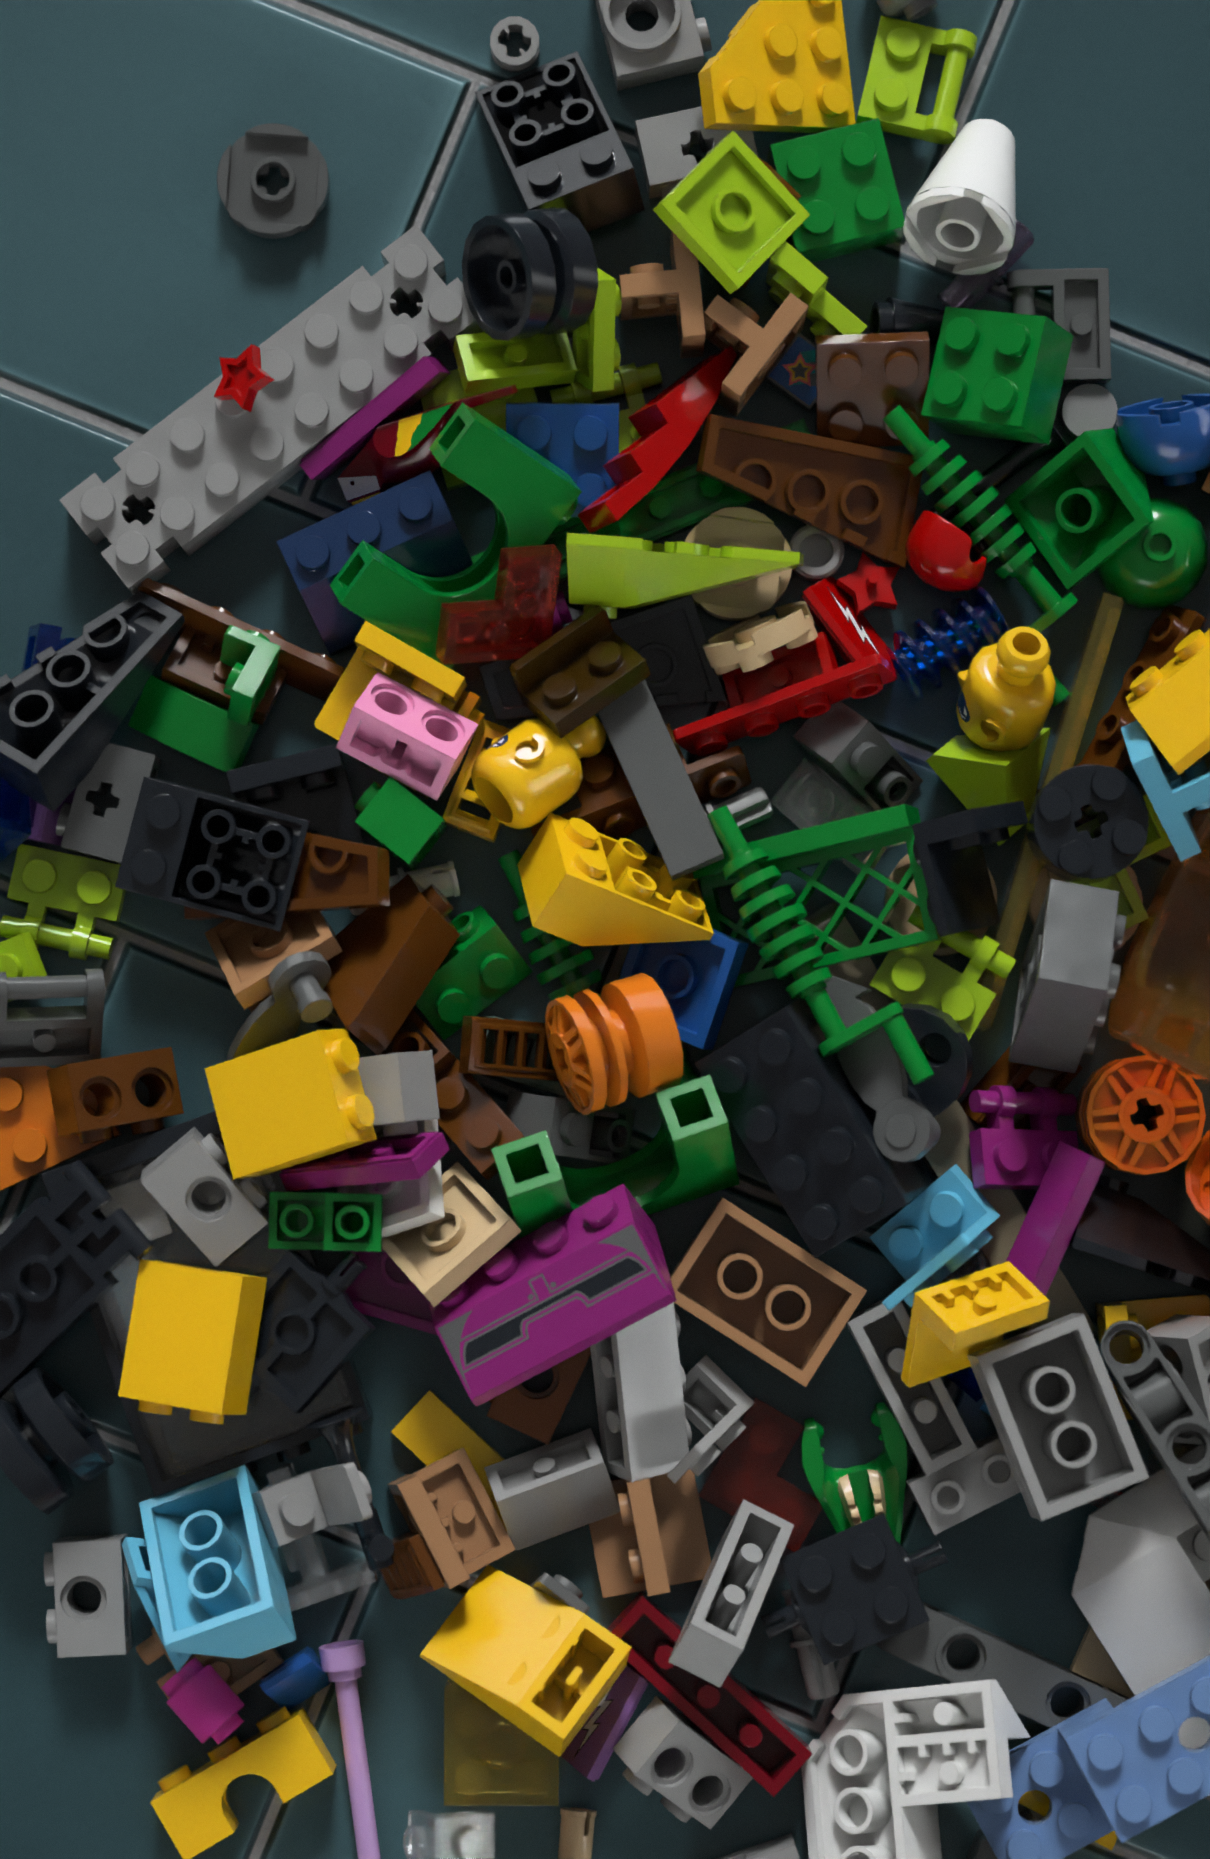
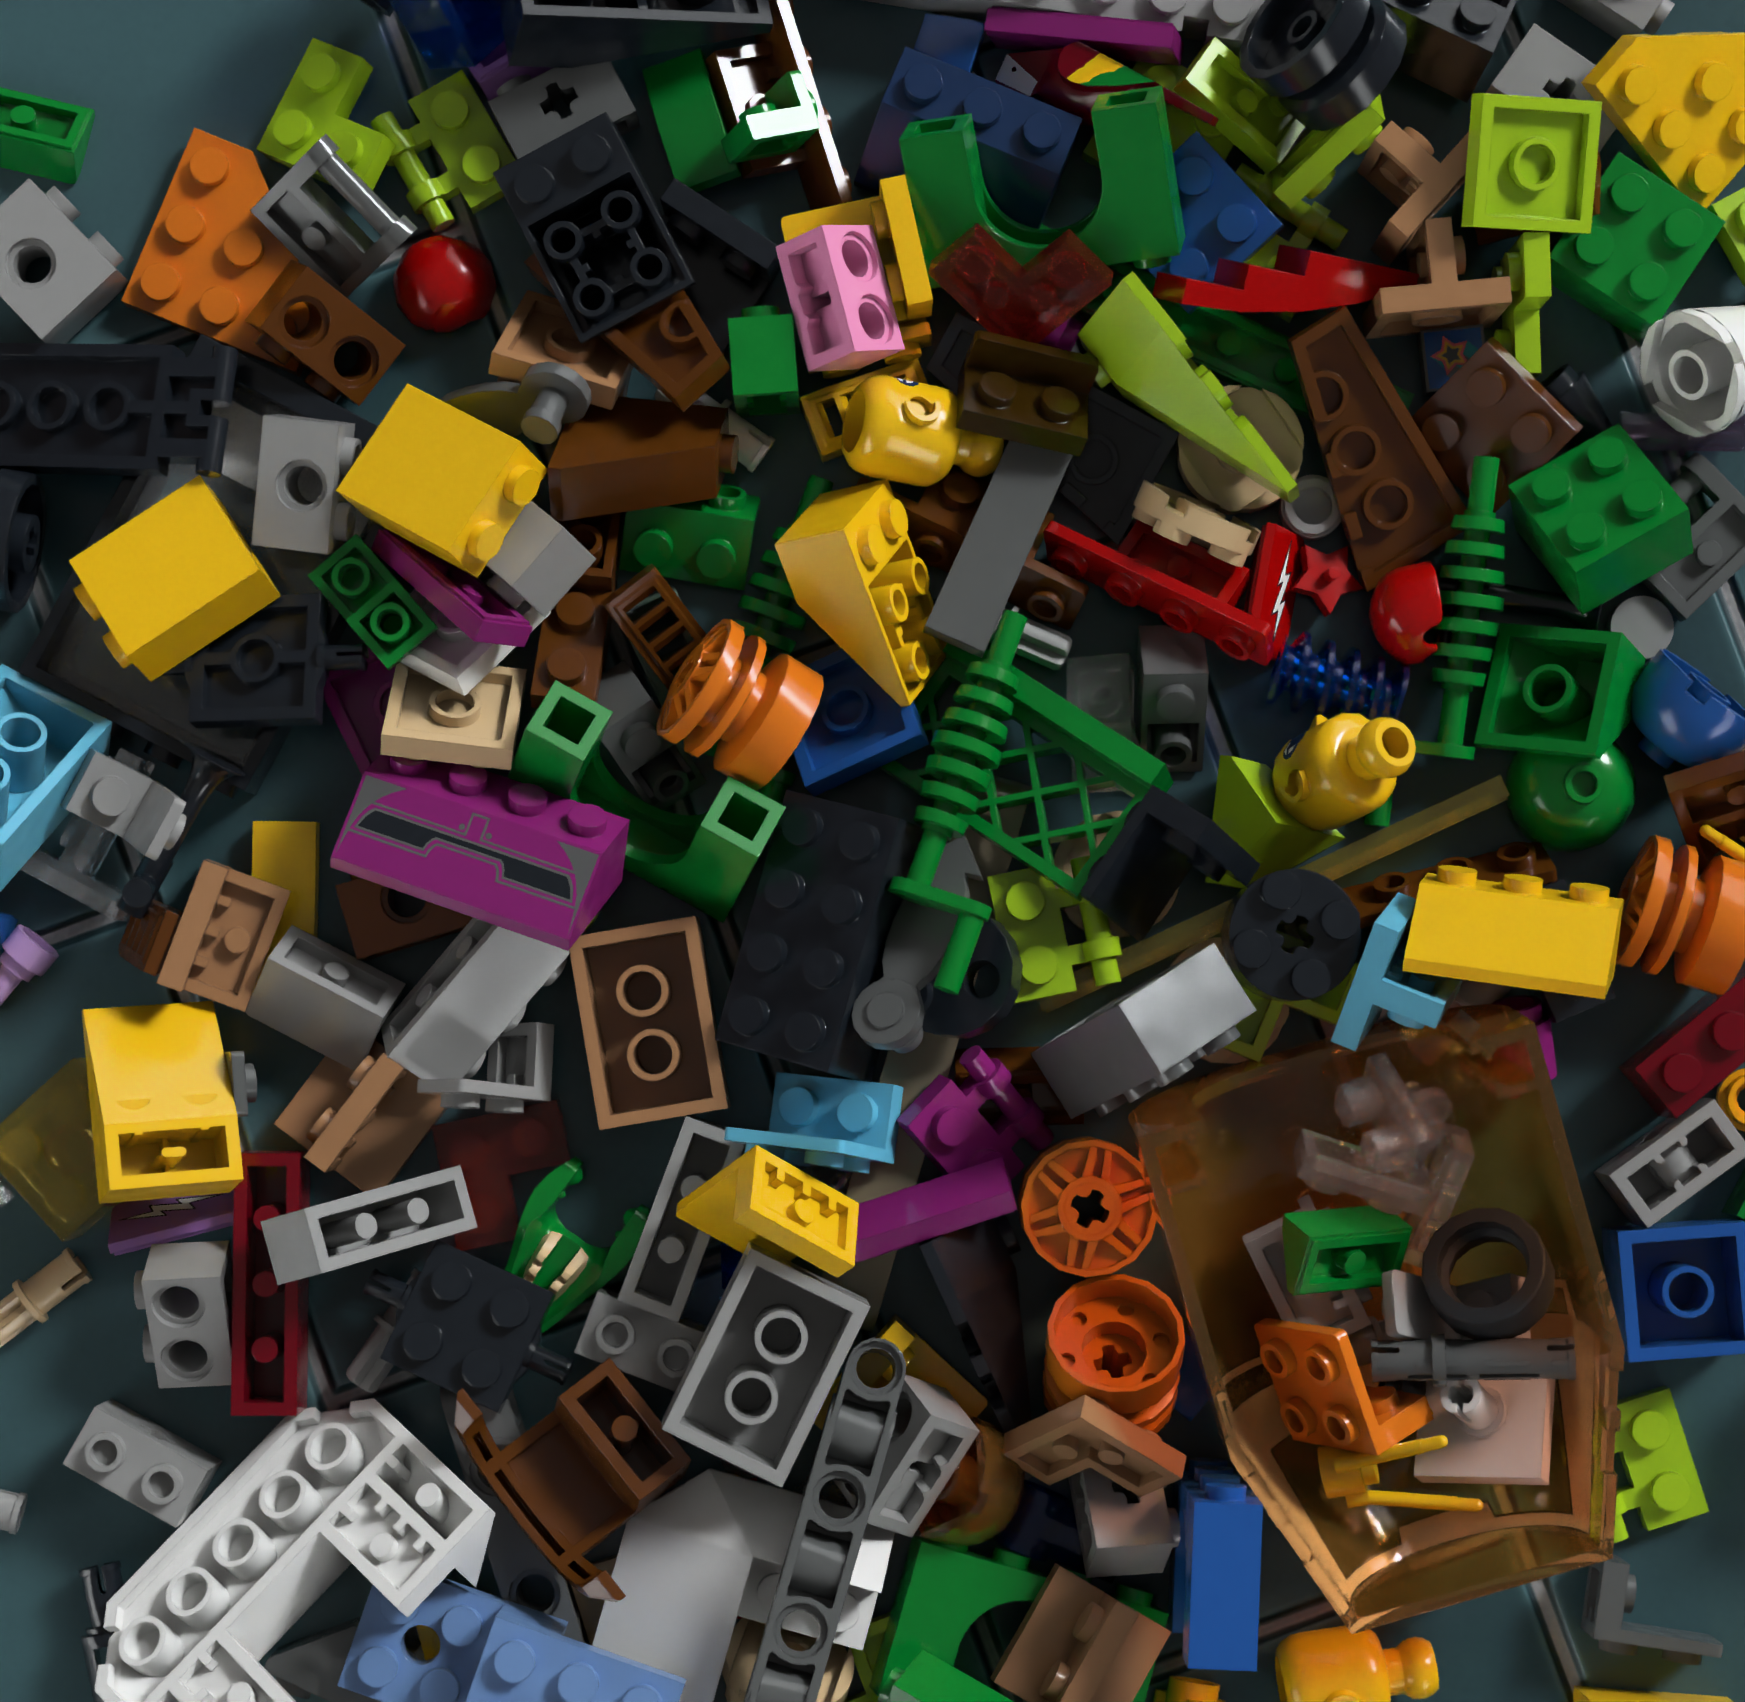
camera: 50 degrees right, 0 degrees up
none -> red hair [392,235,497,333]
none -> reddish brown piece [454,1358,691,1602]
none -> blue slope [914,13,985,73]

